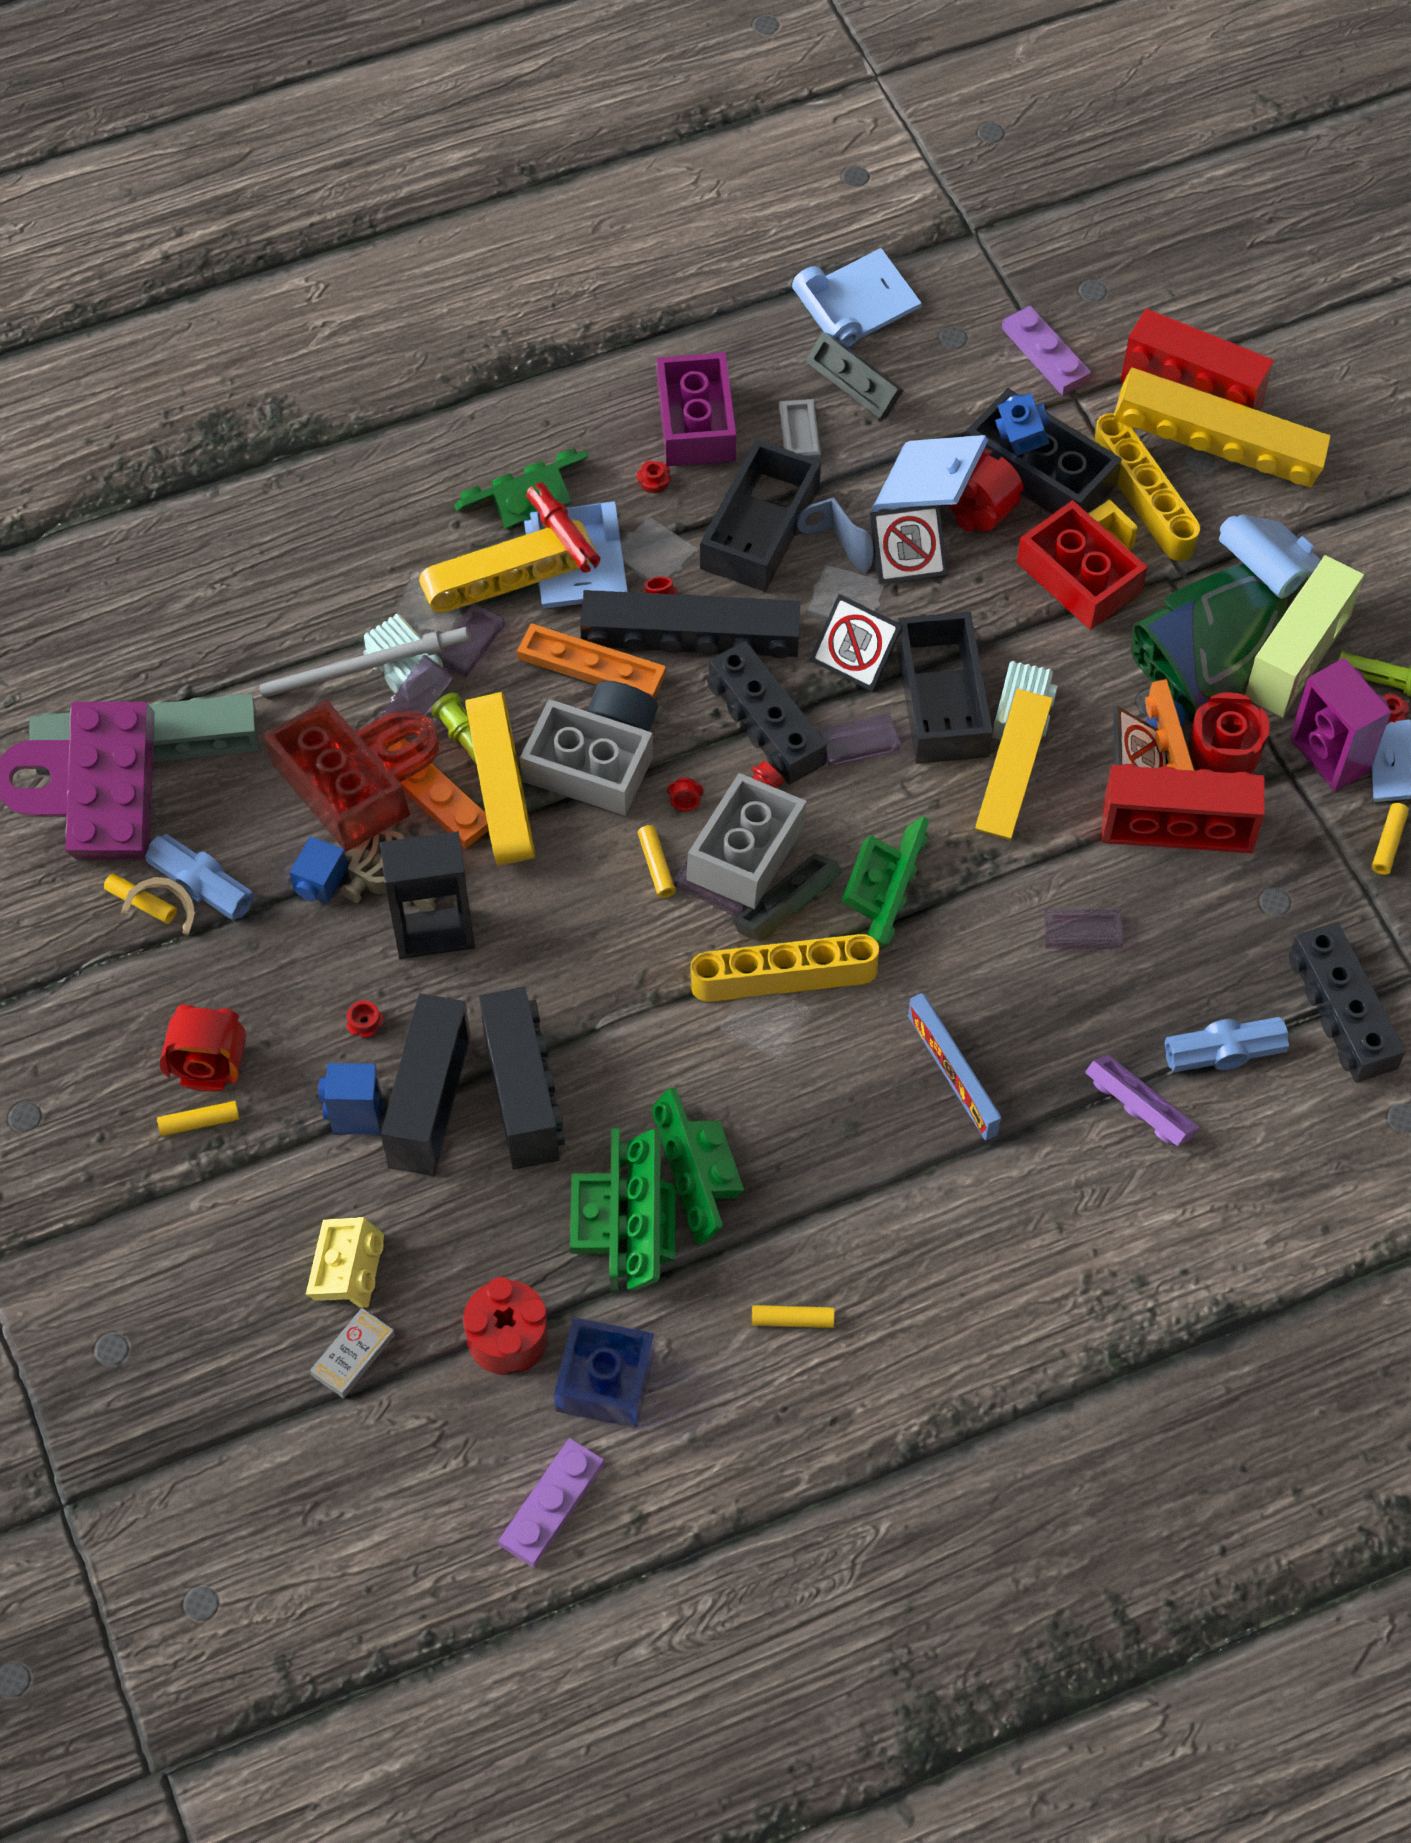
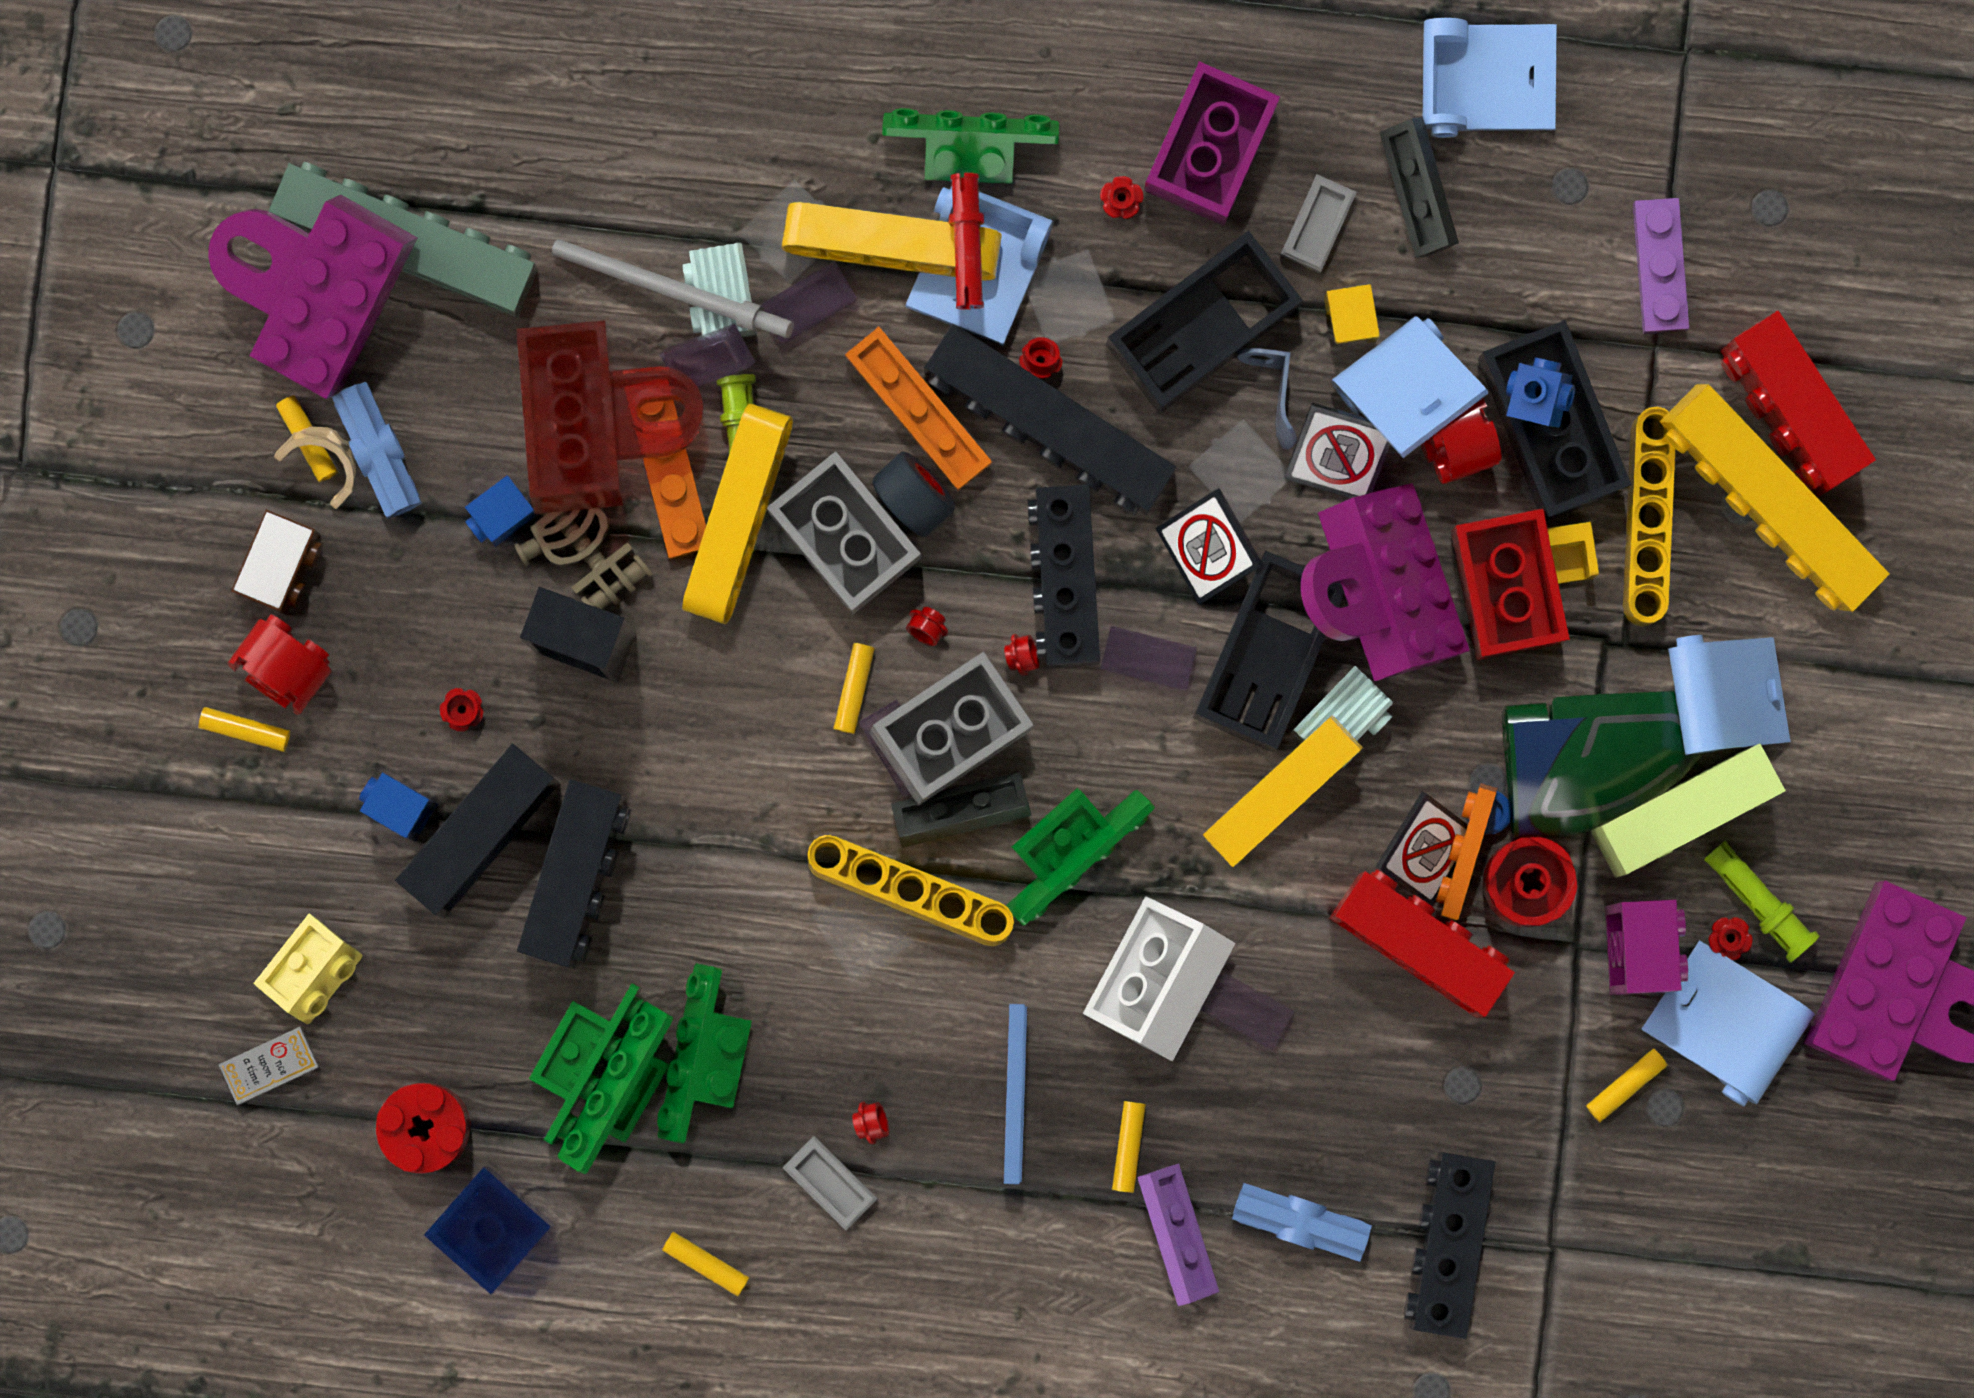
camera: 25 degrees right, 25 degrees up
medium lavender plate [498,1438,604,1568] -> none
none -> white brick [231,509,323,615]
none -> light grey tile [783,1136,878,1230]
none -> red plate [852,1101,889,1145]
none -> white slope [1083,897,1236,1061]
none -> yellow piece [1112,1101,1146,1193]
none -> magenta brick [1301,483,1470,681]
none -> yellow panel [1324,284,1380,344]

